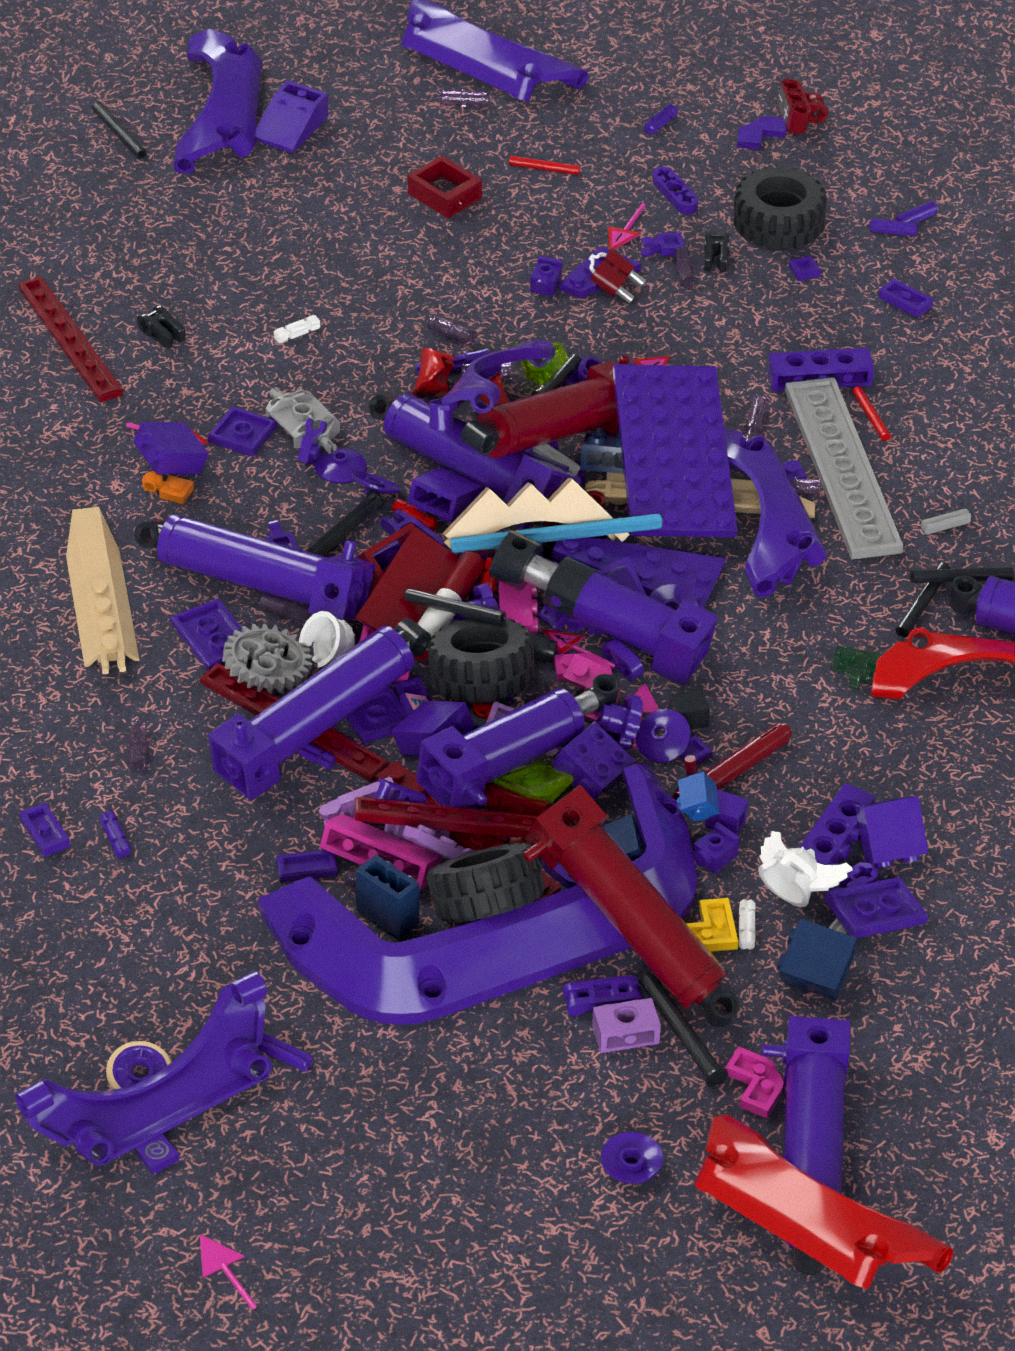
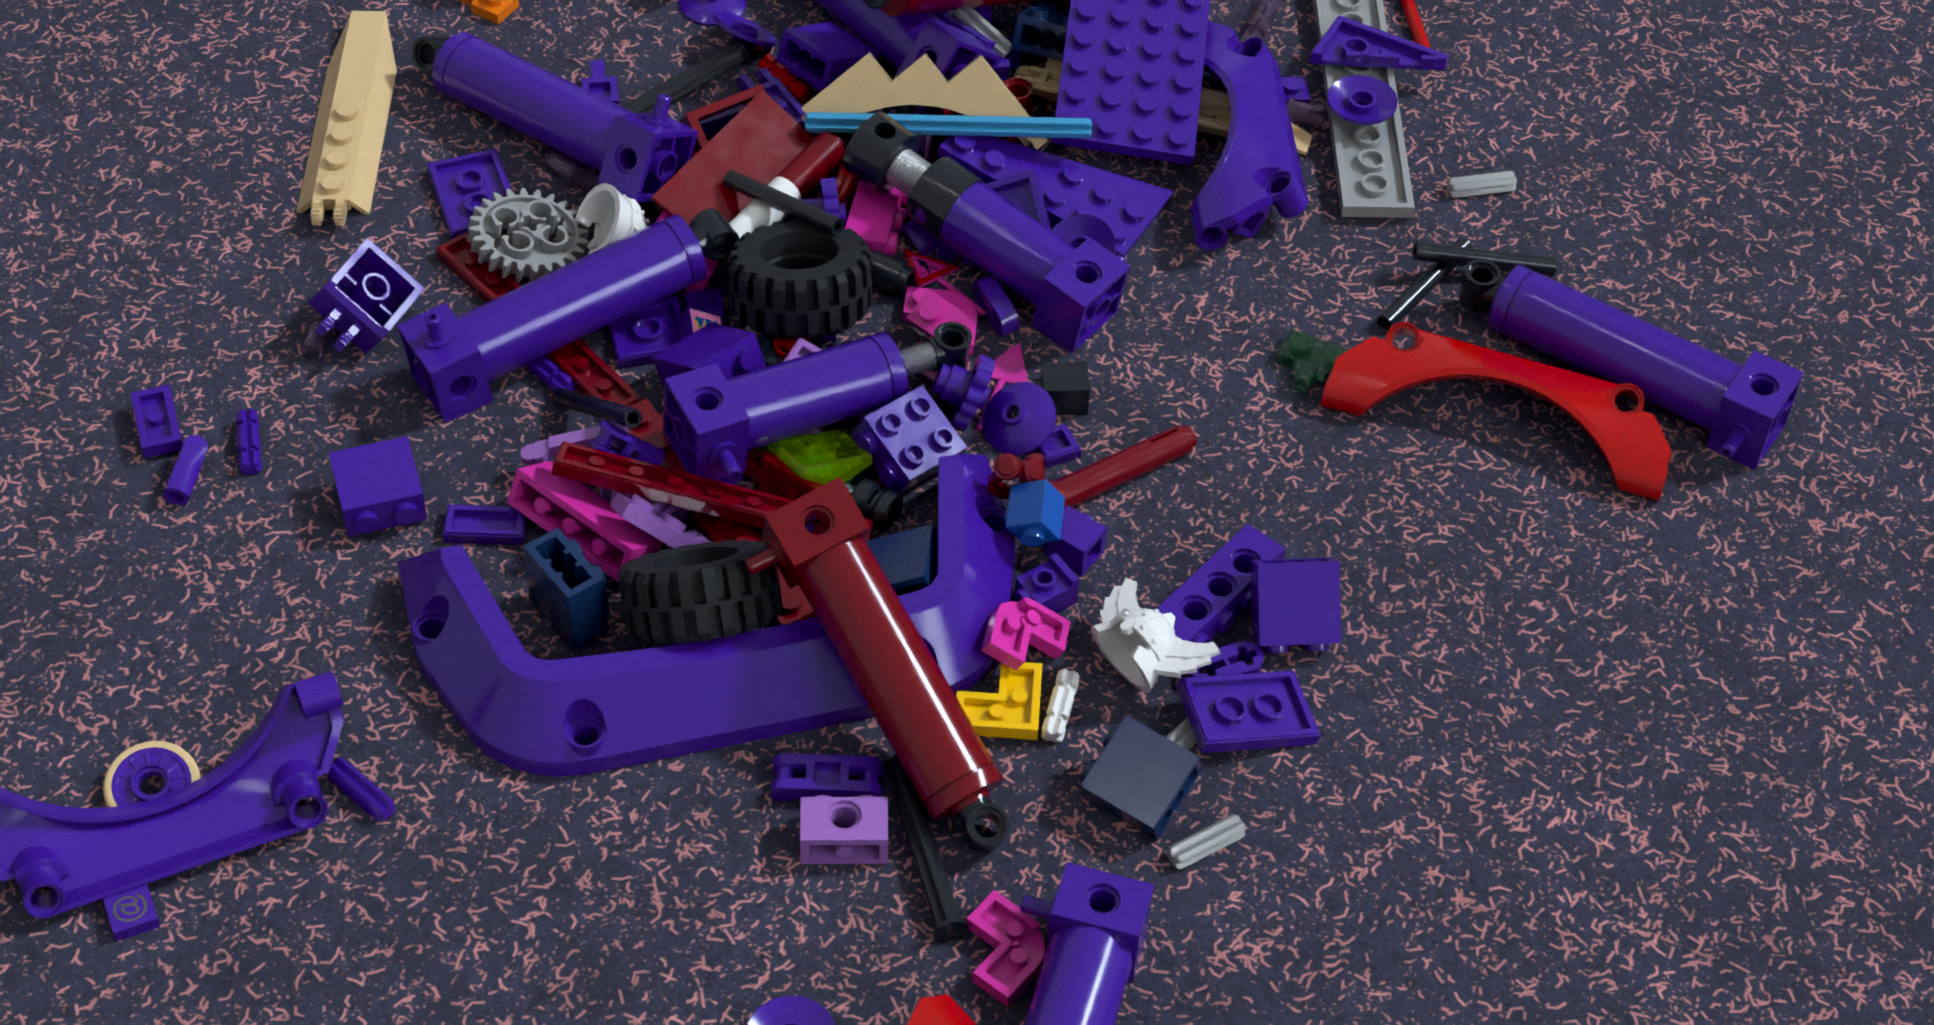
camera: 10 degrees right, 5 degrees up
none -> dark purple bar [162,435,208,505]
none -> dark purple hinge [308,238,425,354]
none -> dark purple brick [329,436,427,537]
none -> black piece [552,387,642,428]
none -> dark pink plate [981,597,1071,671]
none -> dark red piece [988,453,1045,500]
none -> light grey axle [1167,814,1246,870]
none -> dark purple wing [1310,15,1449,71]
none -> dark purple dish [1327,75,1398,125]

